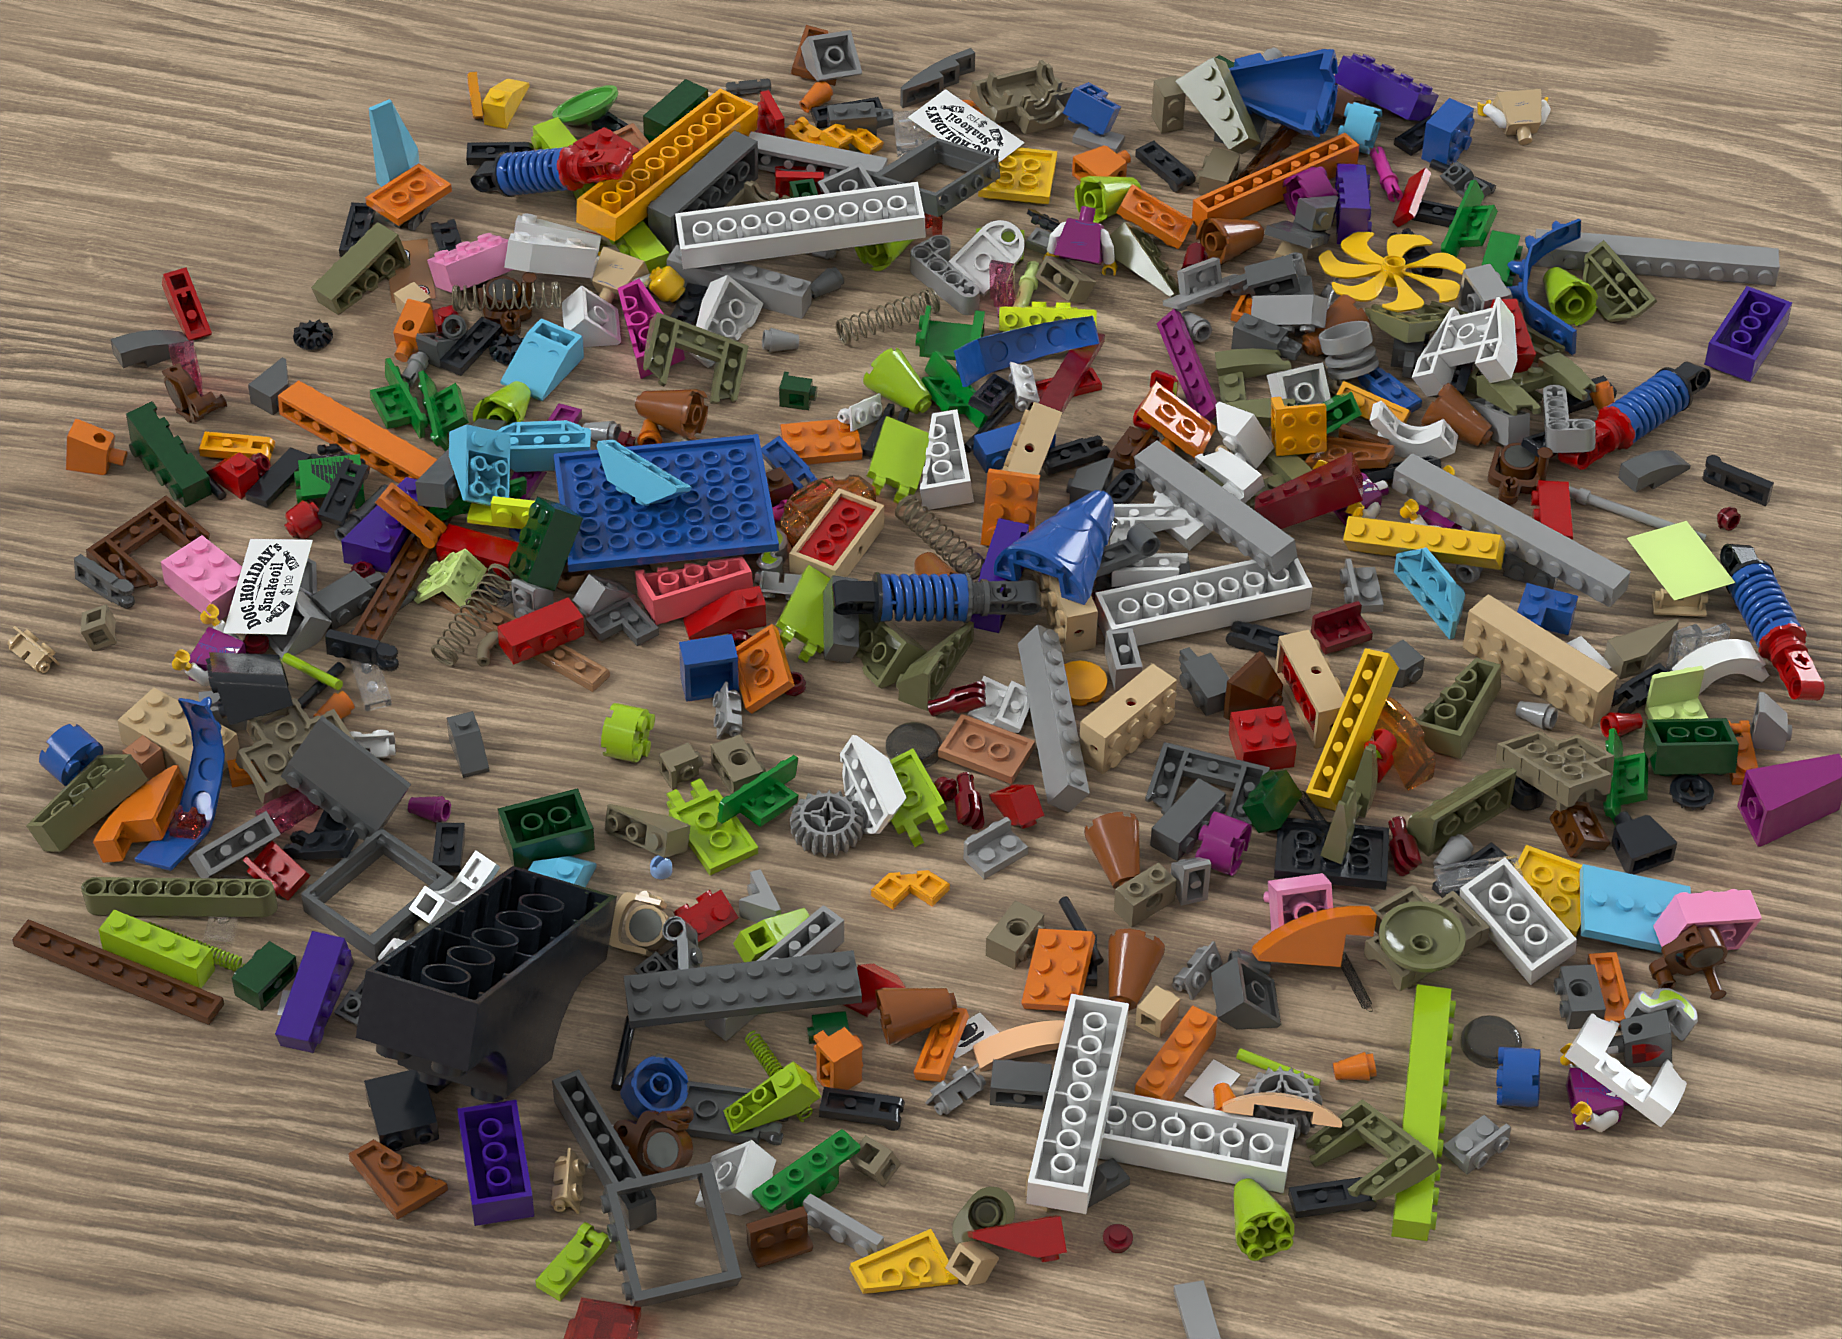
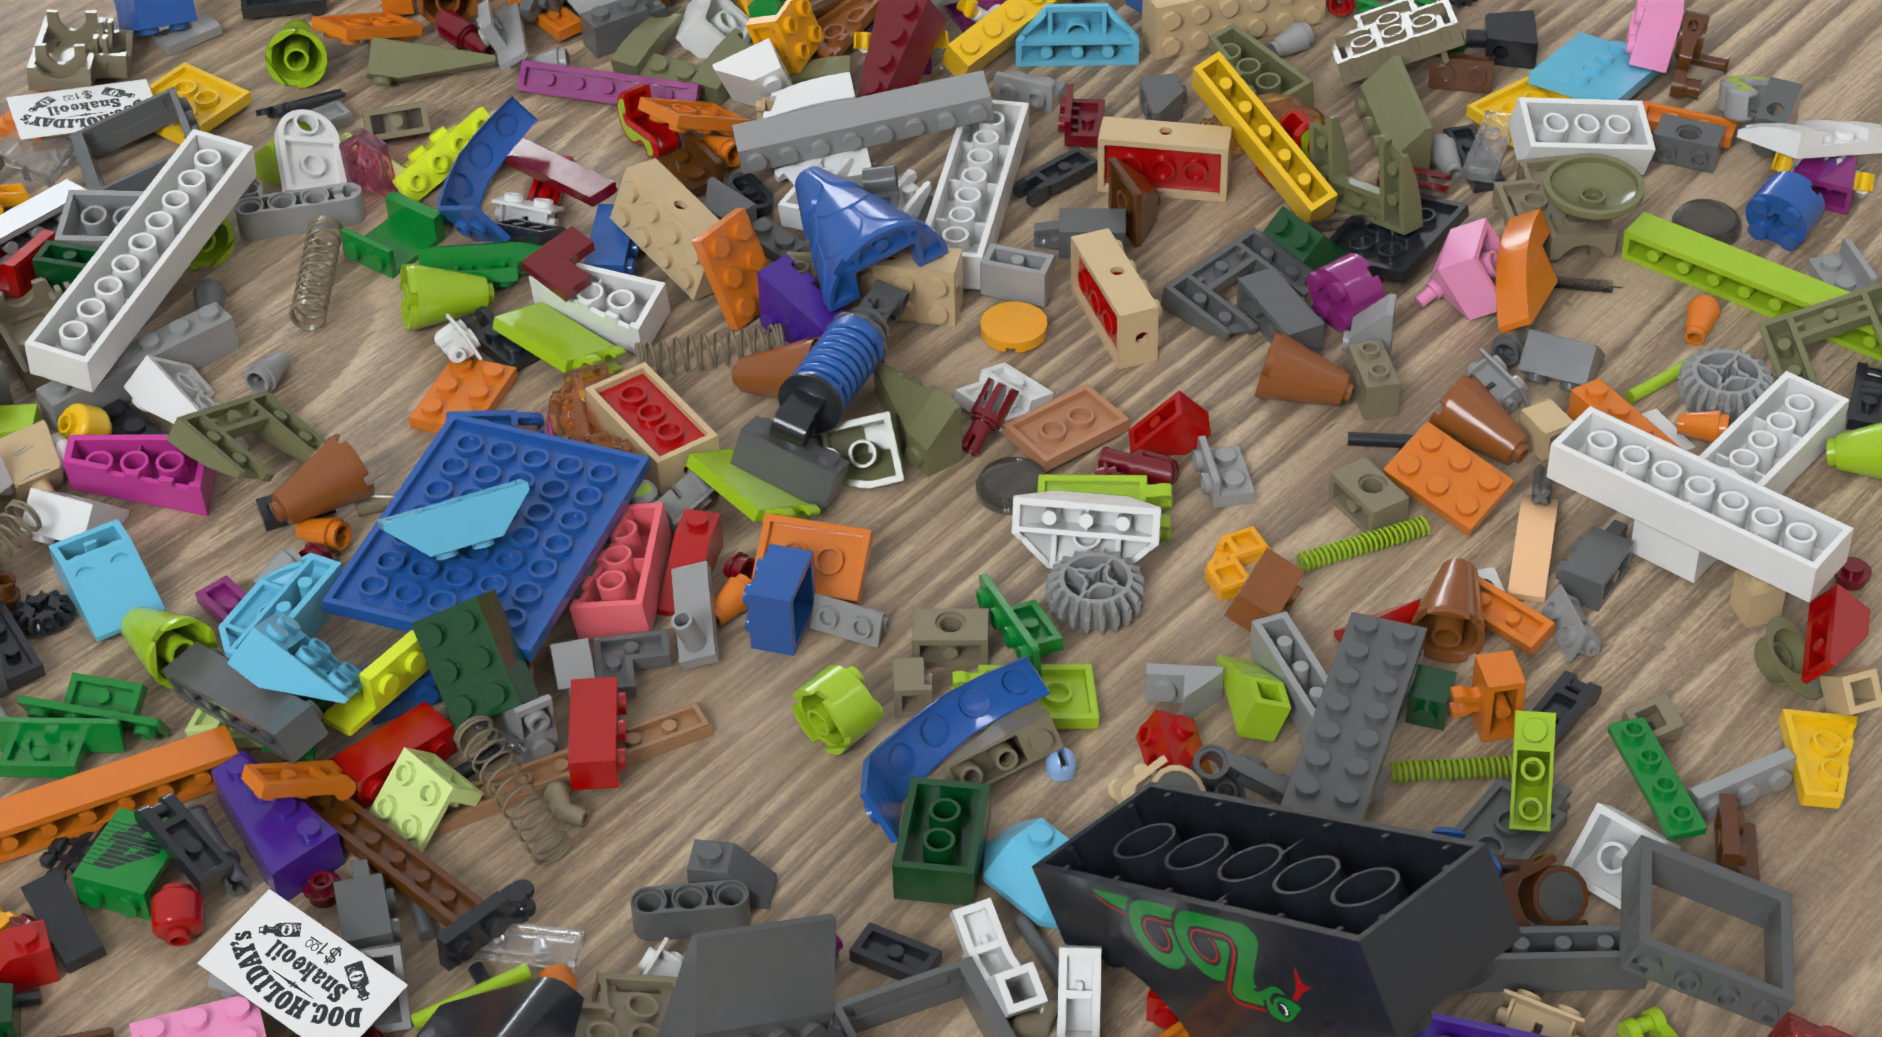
camera: 60 degrees left, 5 degrees down
dark green brick [779,371,818,411] -> none
light grey brick [1018,624,1090,812] -> none
magenta torso [1043,206,1118,276] -> none
orange torso [1072,145,1131,182] -> none
light nougat slope [1222,1092,1342,1128] -> none
red brick [1229,706,1297,770] -> none
none -> dark red tile [521,226,595,302]
none -> dark grey beam [630,880,752,941]
none -> light grey piece [671,561,720,670]
none -> blue piece [860,656,1050,844]
none -> dark orange brick [1224,548,1305,632]
none -> lime piece [1296,516,1431,572]

